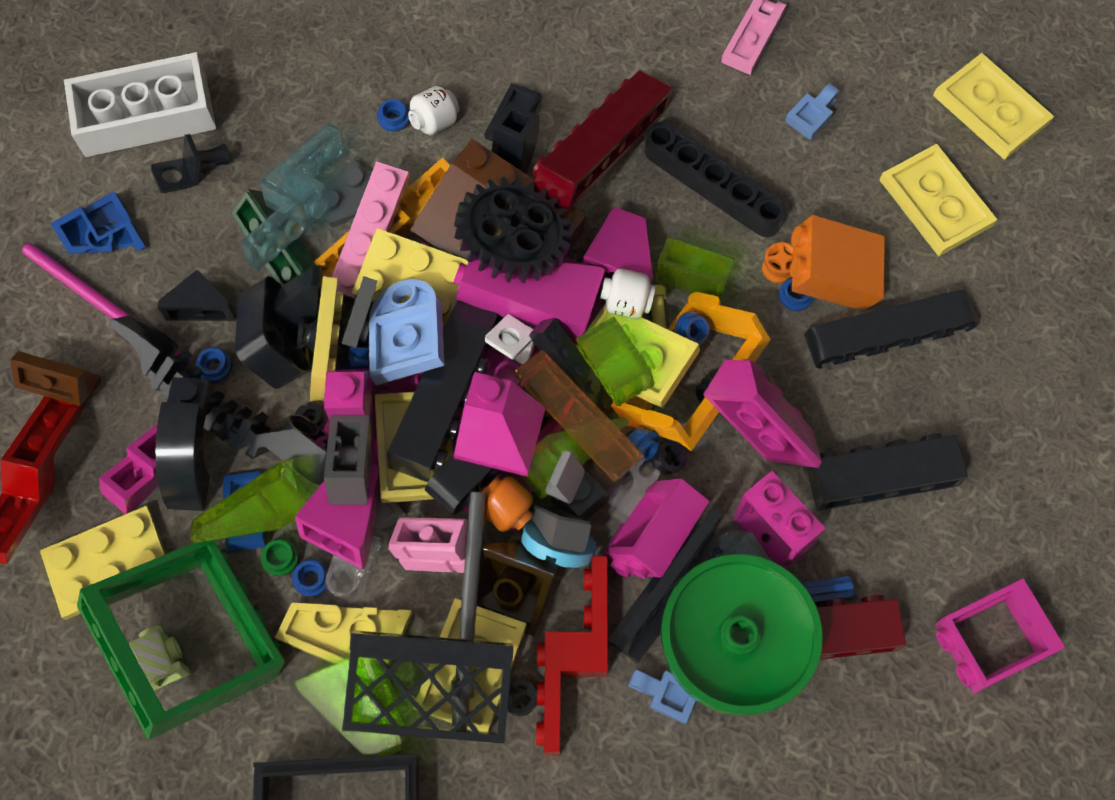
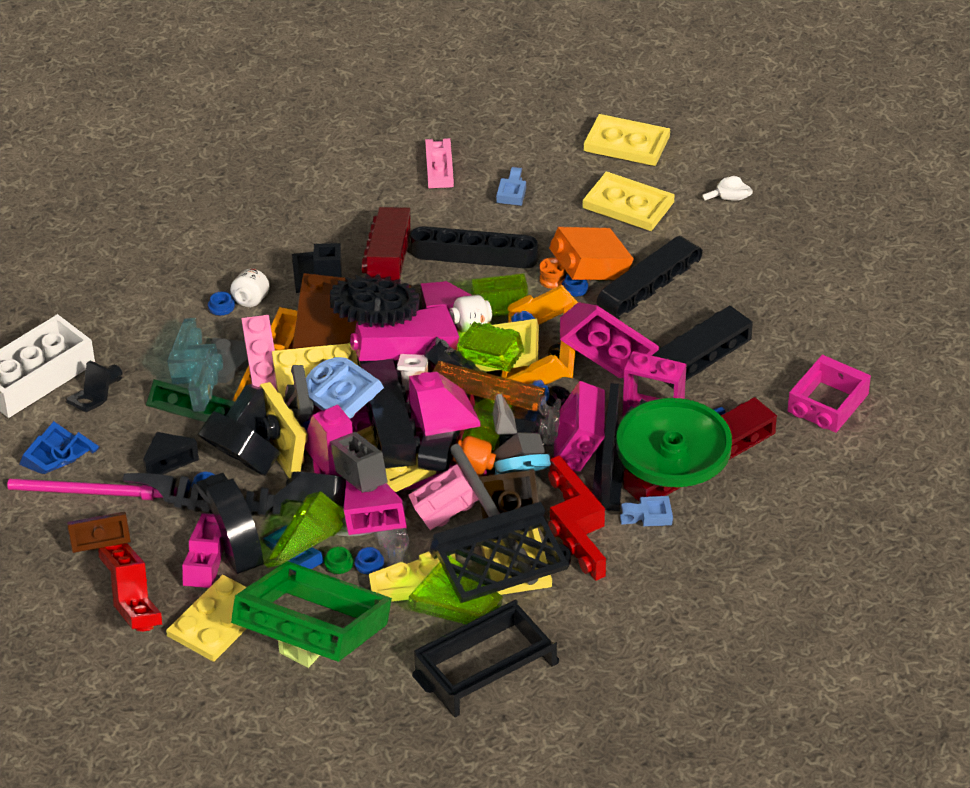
camera: 30 degrees left, 25 degrees down
none -> white piece [702,176,753,201]

